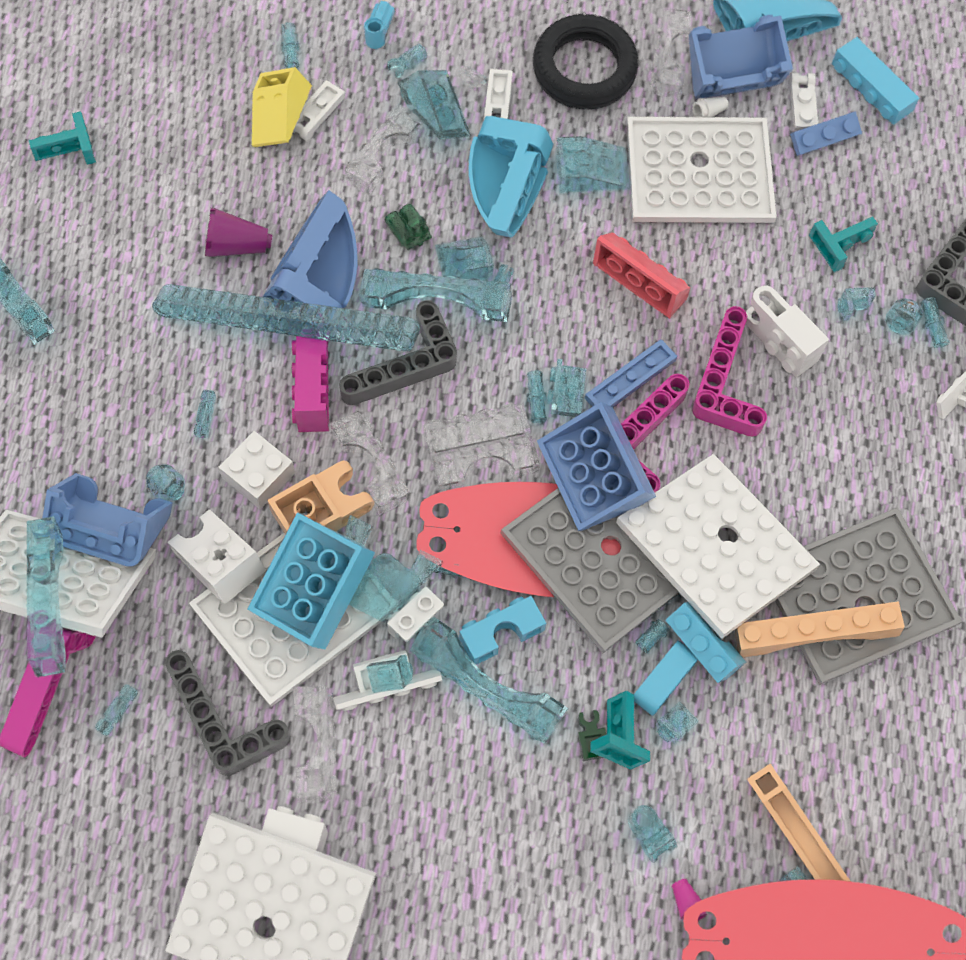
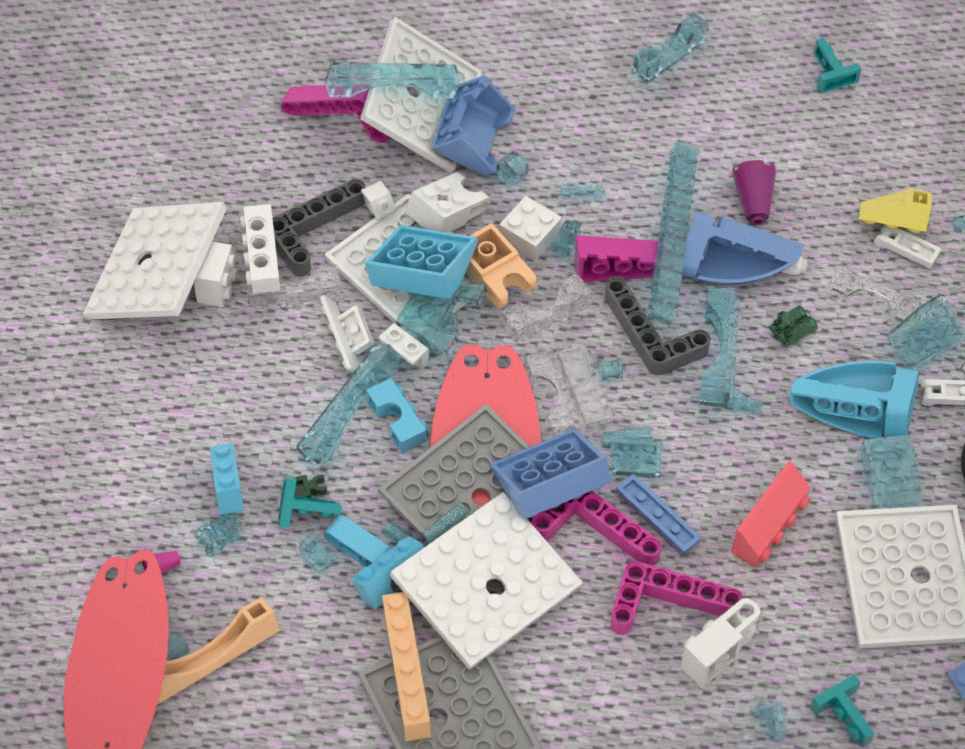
camera: 90 degrees right, 10 degrees down
clear light blue axle [95,684,138,736] -> none
clear light blue bracket [367,655,413,693] -> none
clear light blue slope [435,236,494,288] -> none
none -> medium azure arch [210,443,244,515]
none -> white brick [240,204,280,294]
none -> white brick [361,181,396,219]
none -> clear light blue pin [421,502,469,544]
none -> clear light blue piece [550,220,581,259]
none -> clear light blue bush [597,358,623,381]

